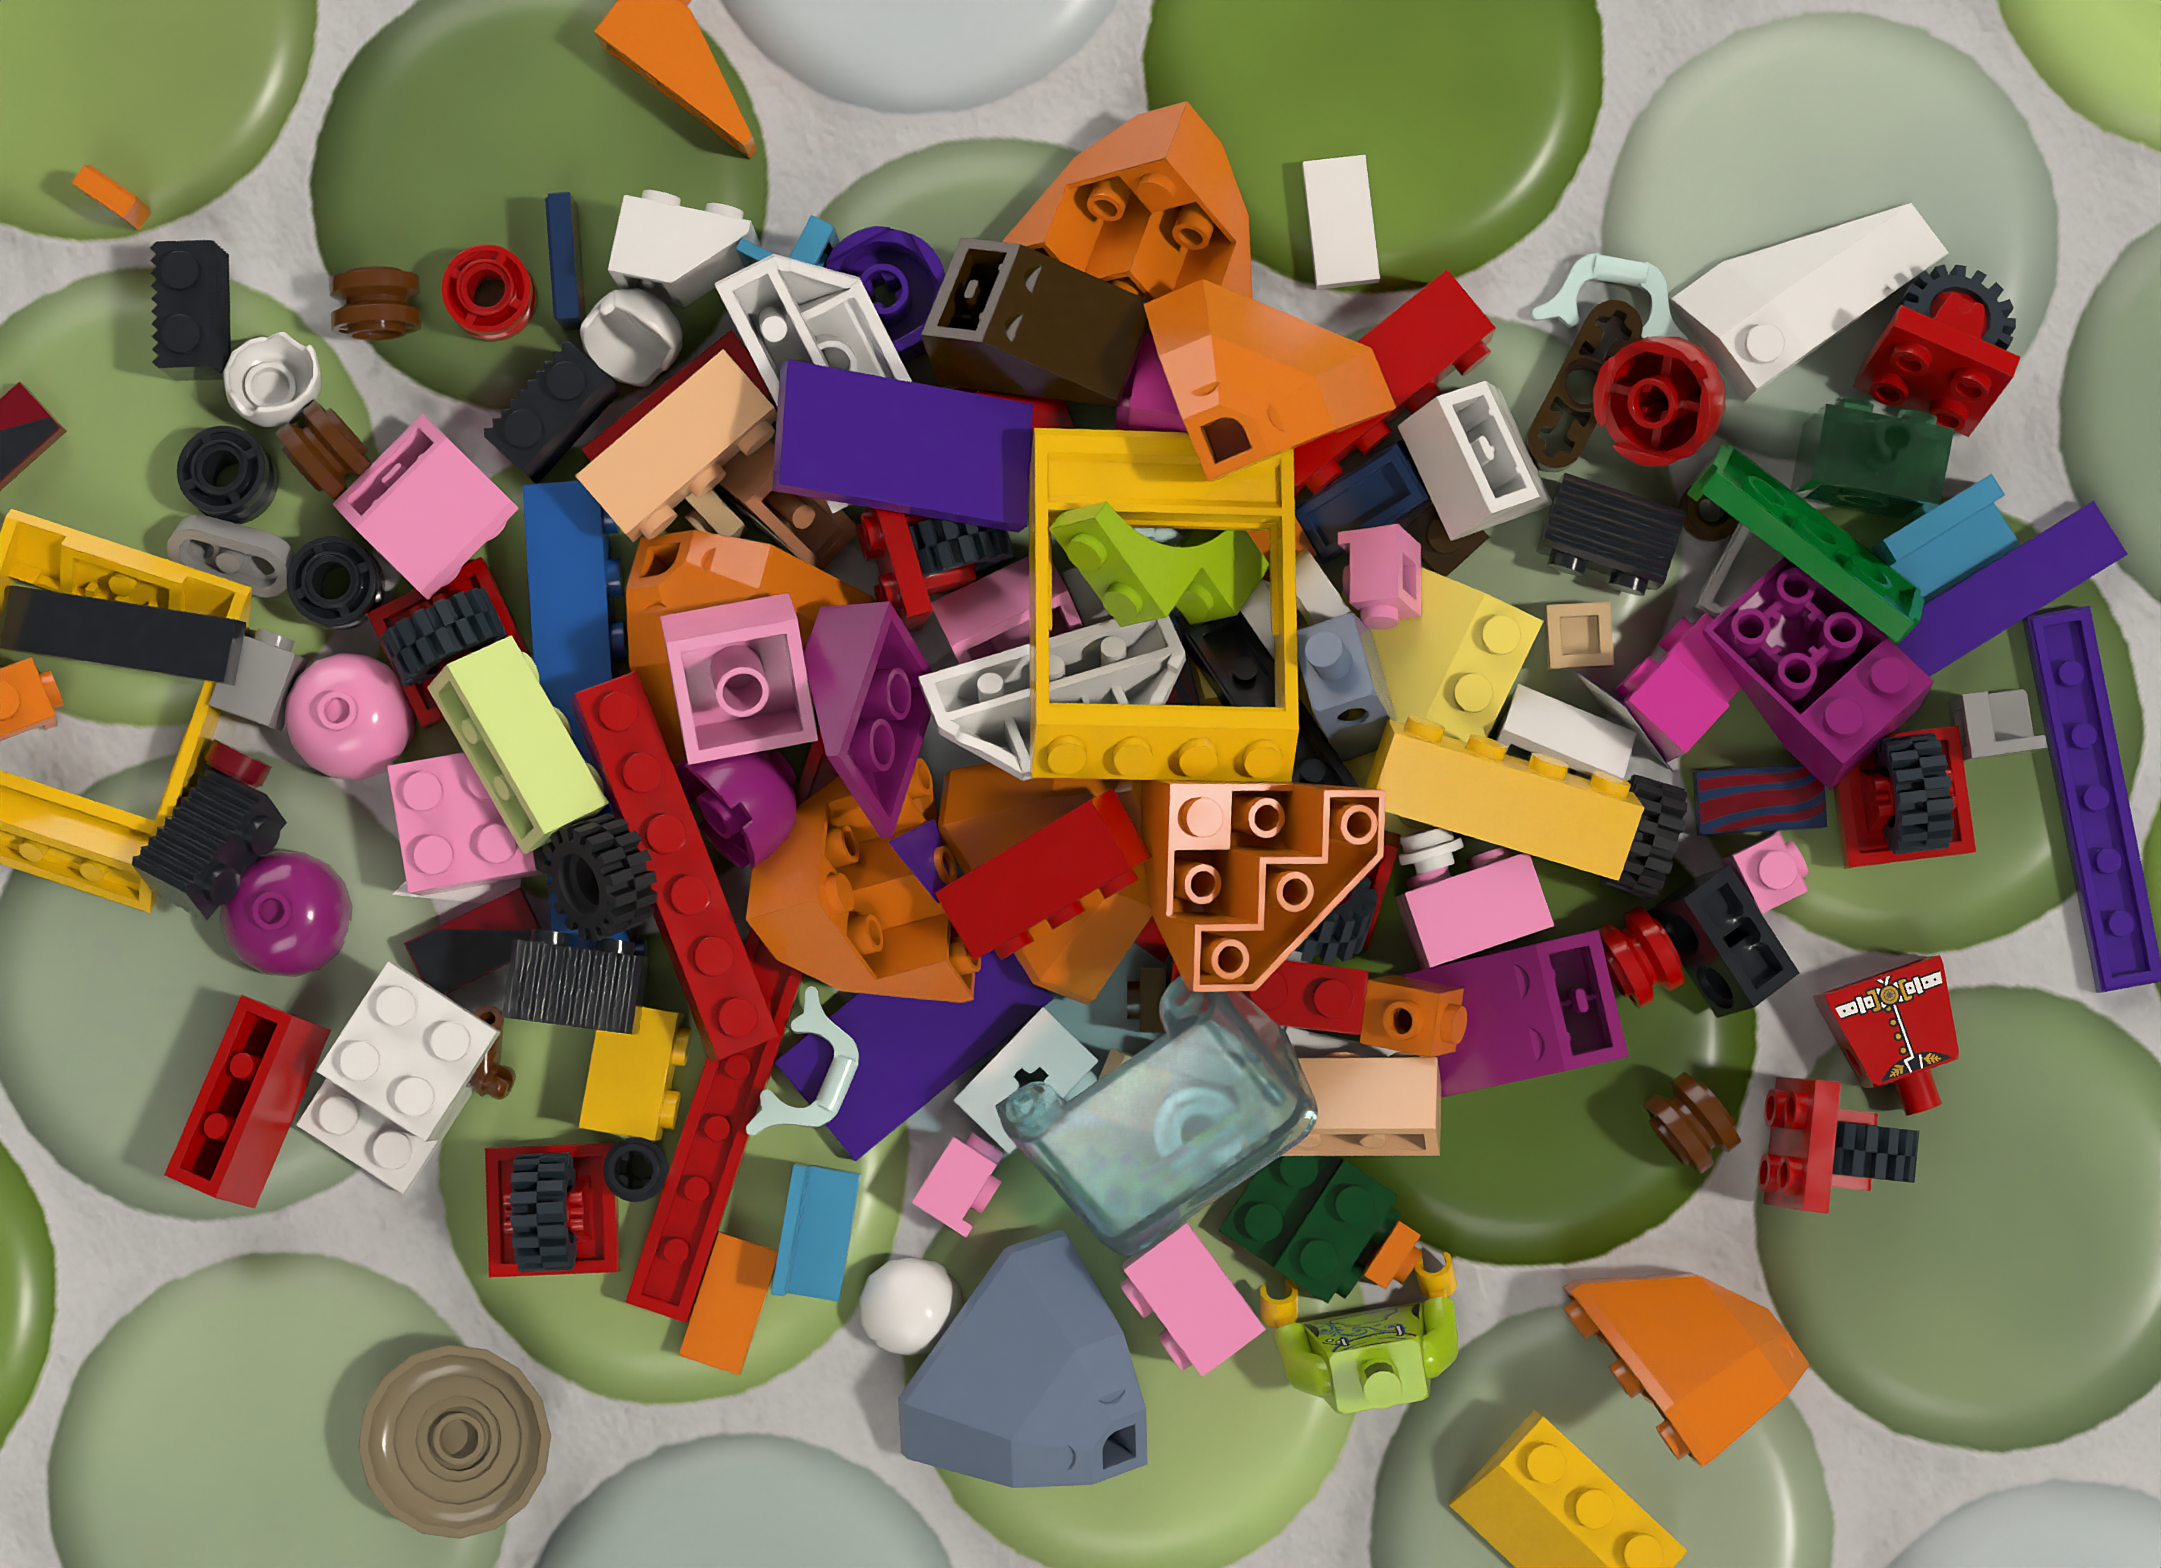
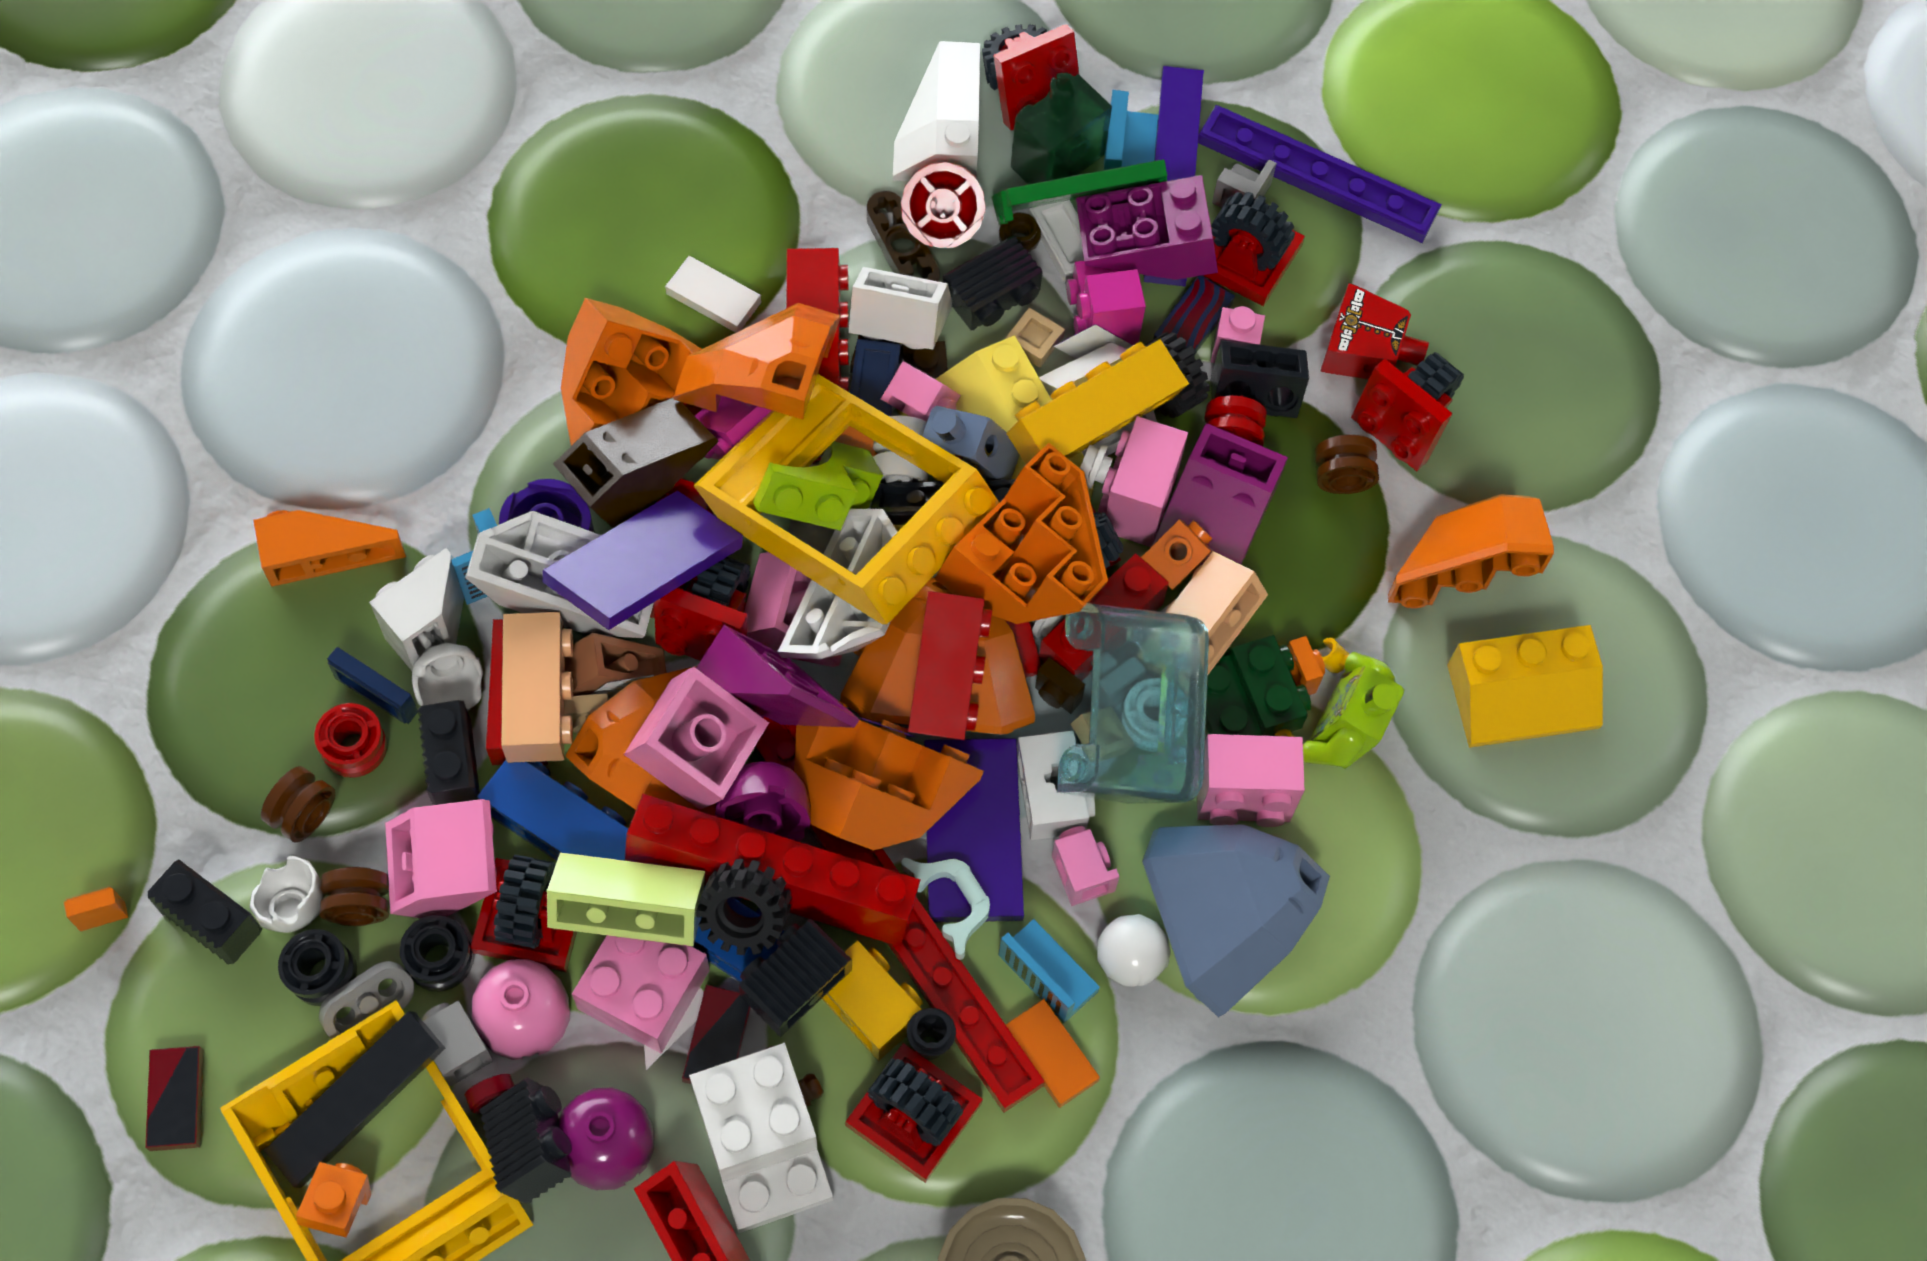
camera: 60 degrees left, 20 degrees down
light aqua helmet [1531,253,1688,341] -> none

